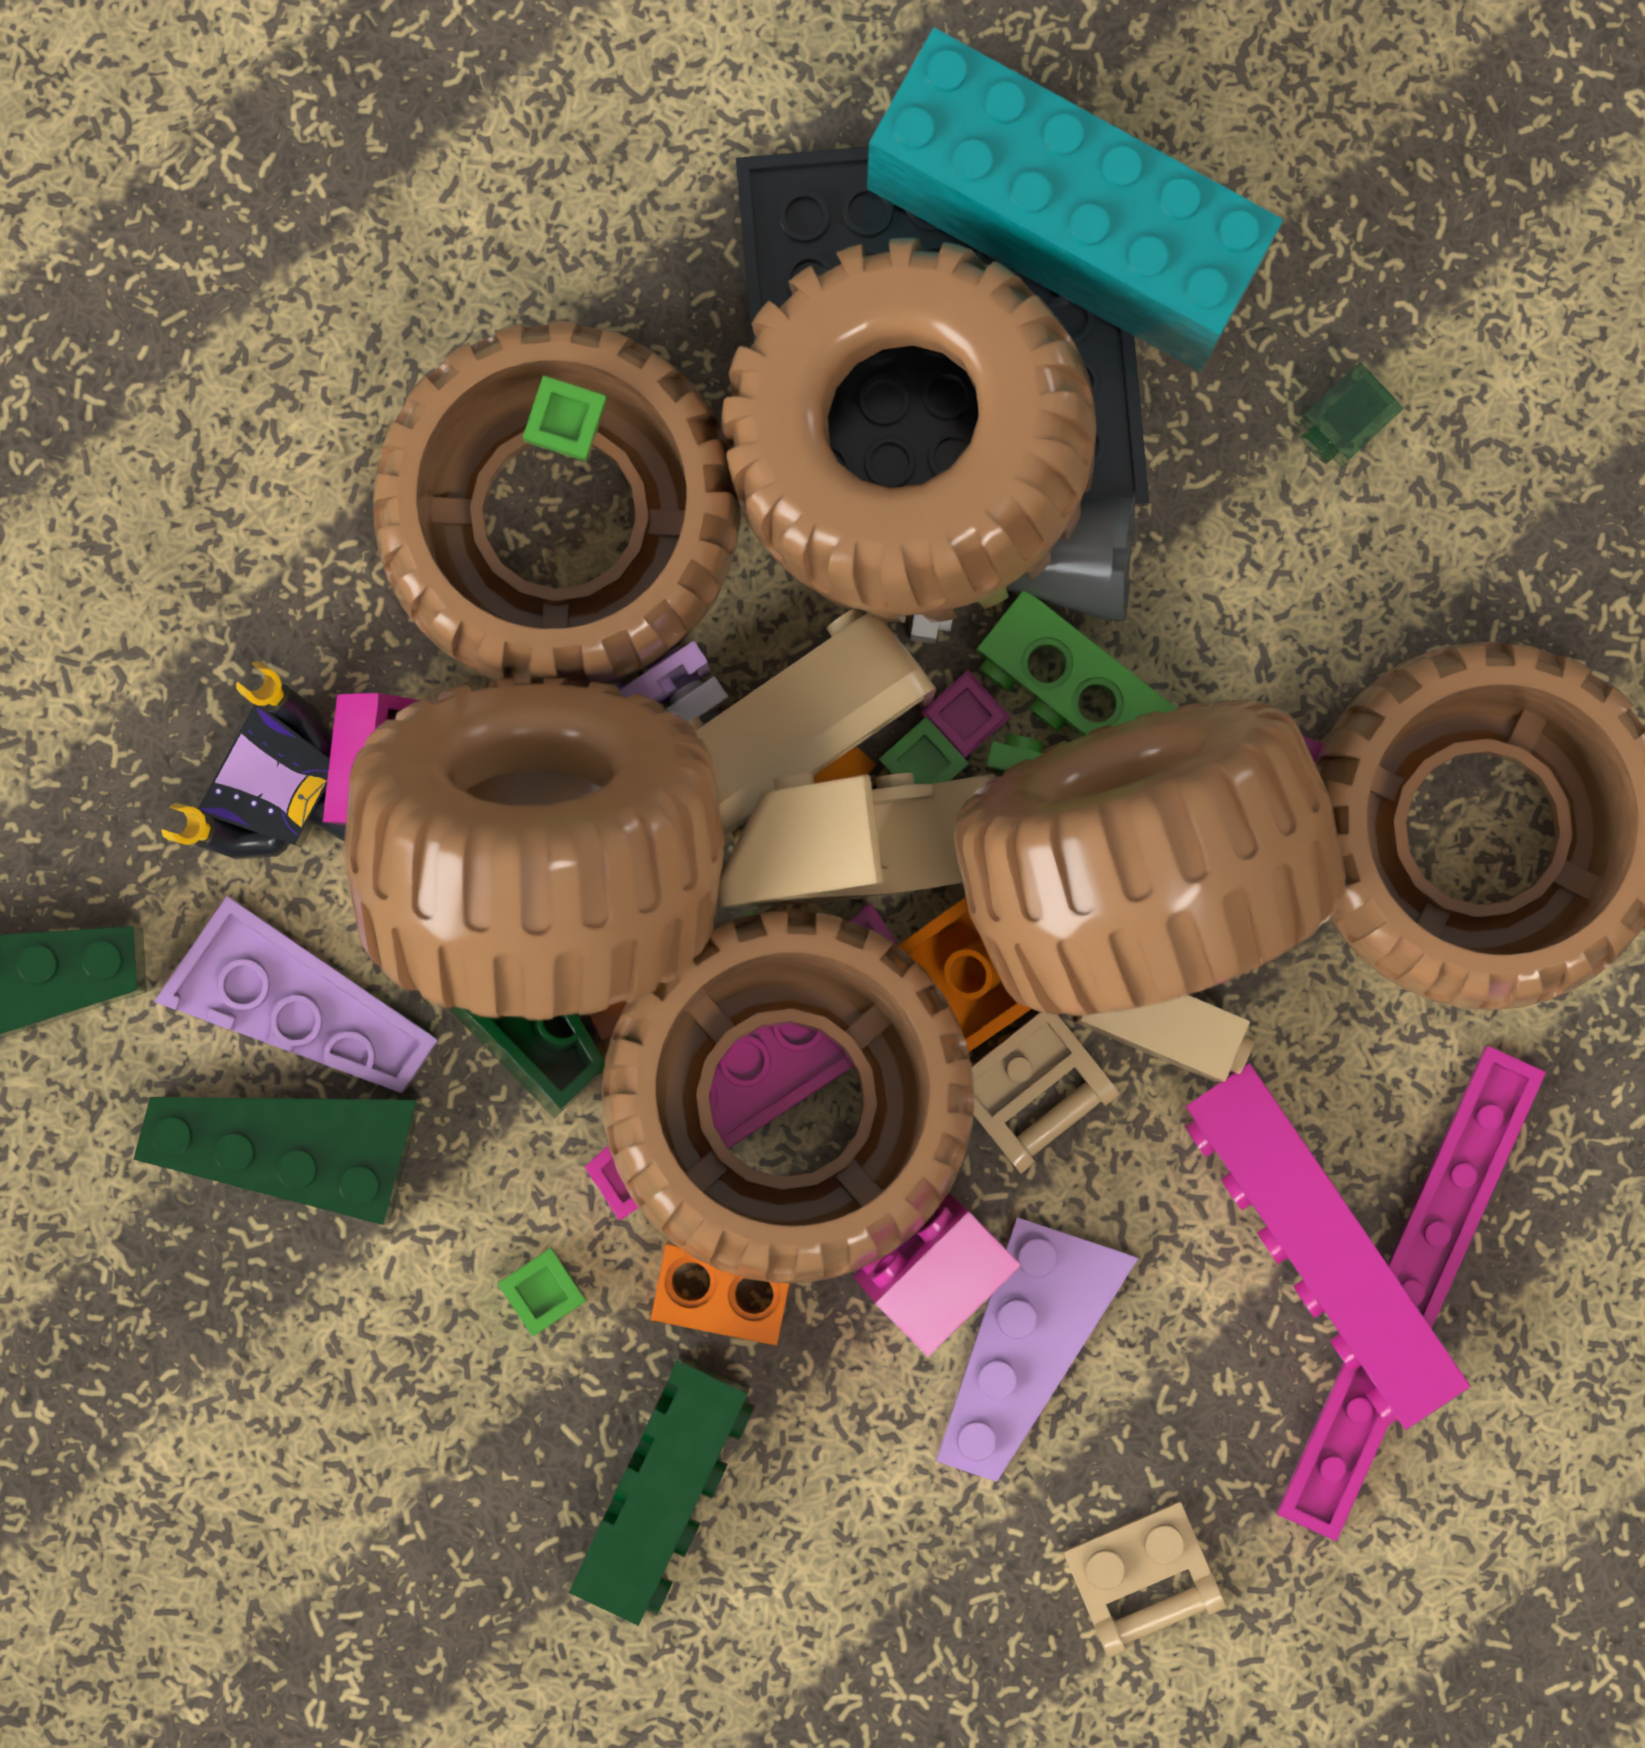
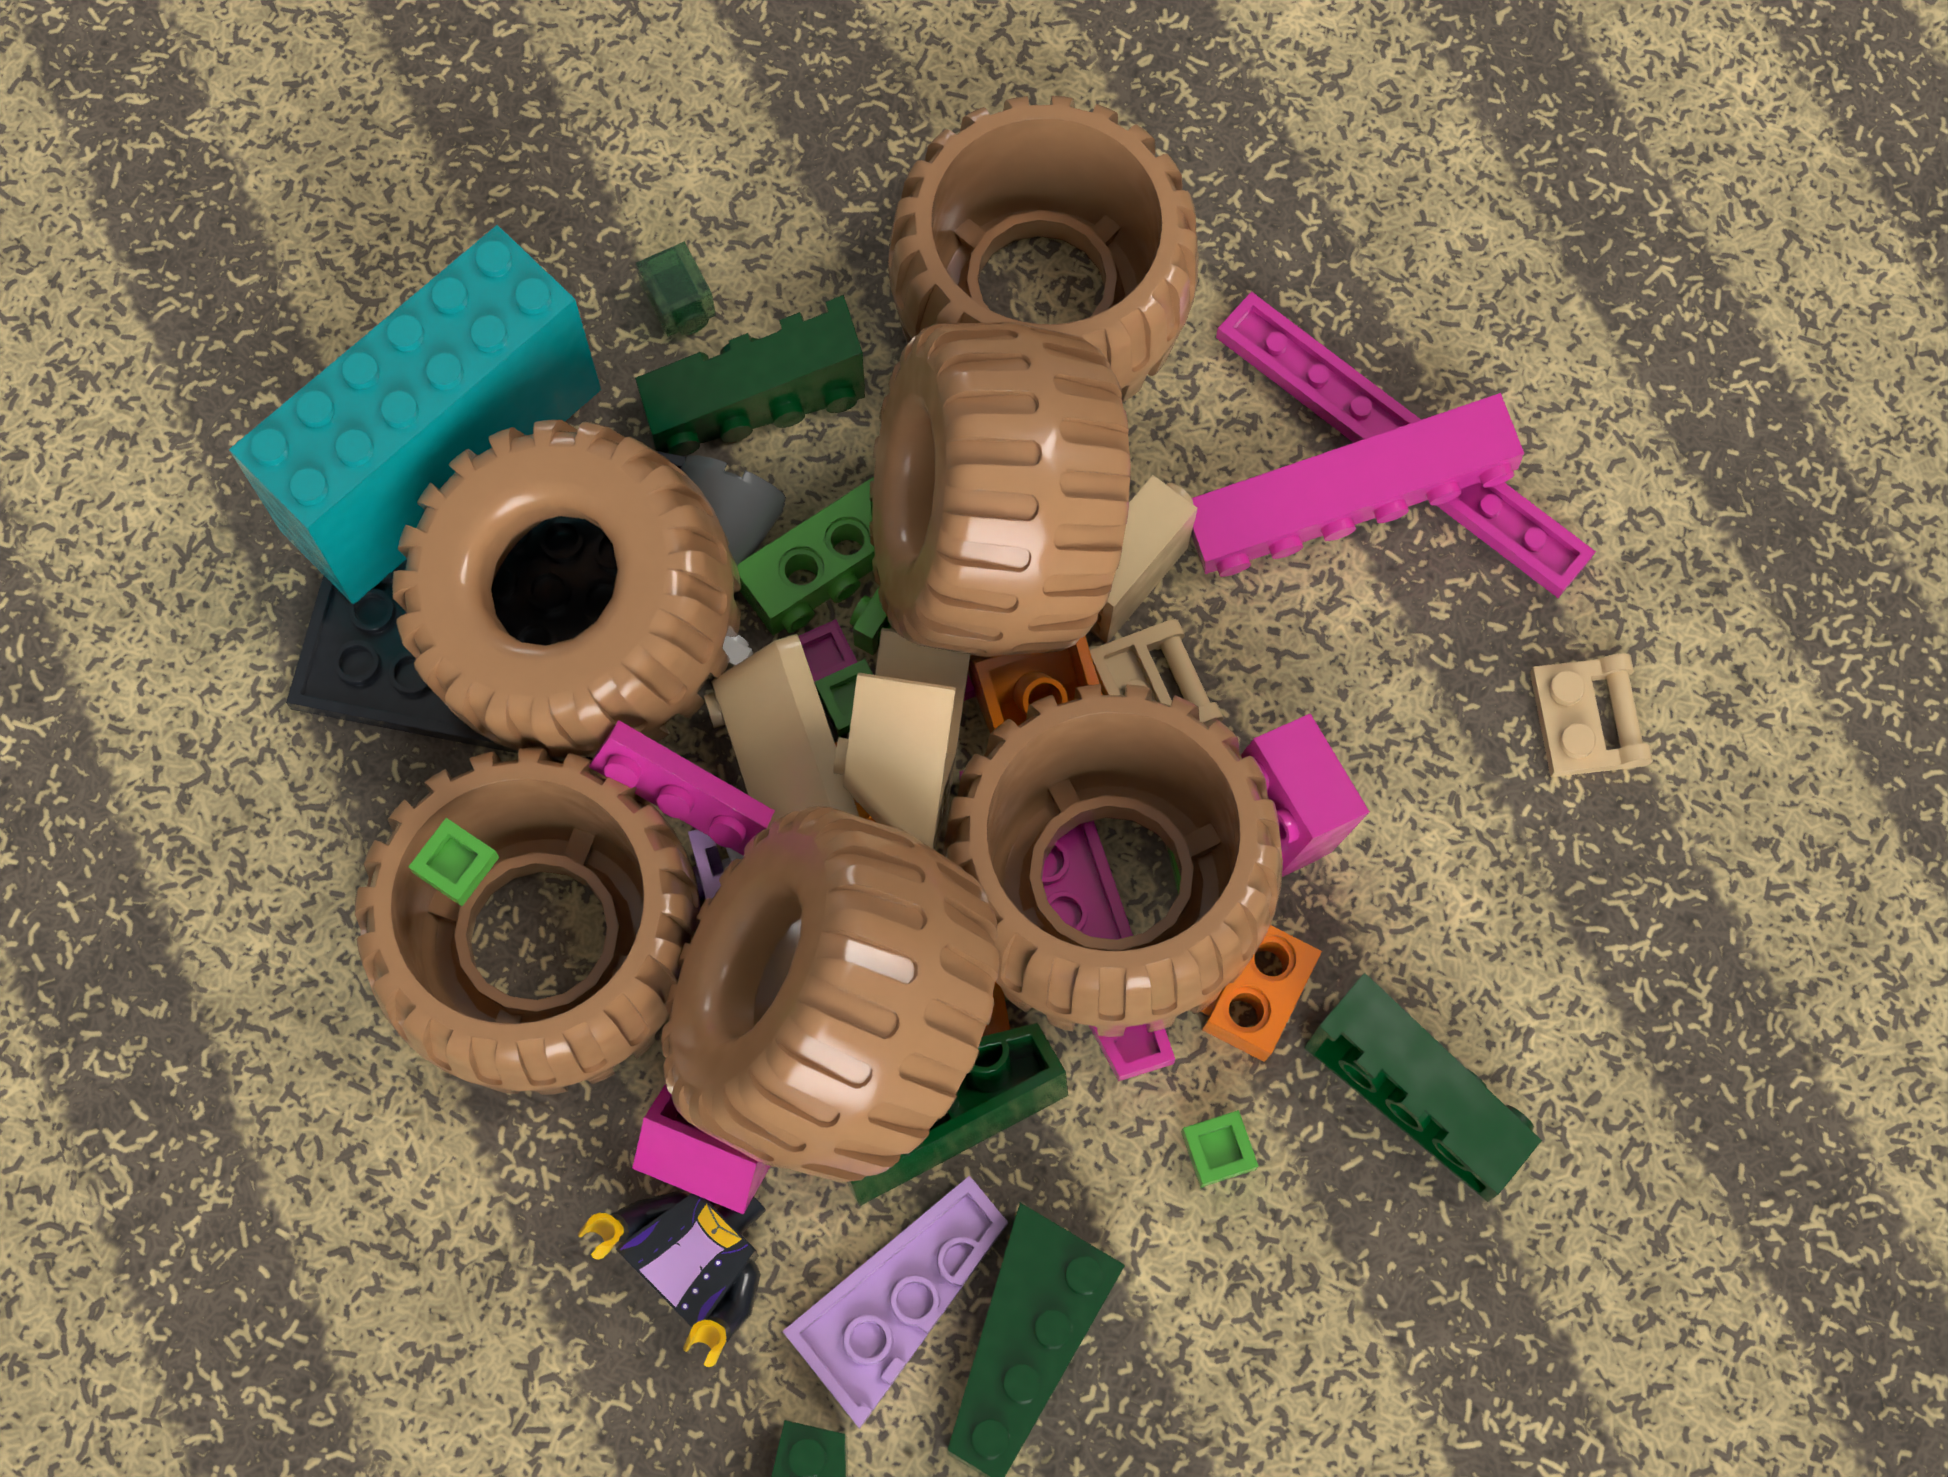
camera: 75 degrees left, 15 degrees down
lavender wing [936,1217,1138,1482] -> none
none -> dark pink plate [589,720,775,856]
none -> dark green wedge [635,295,865,456]

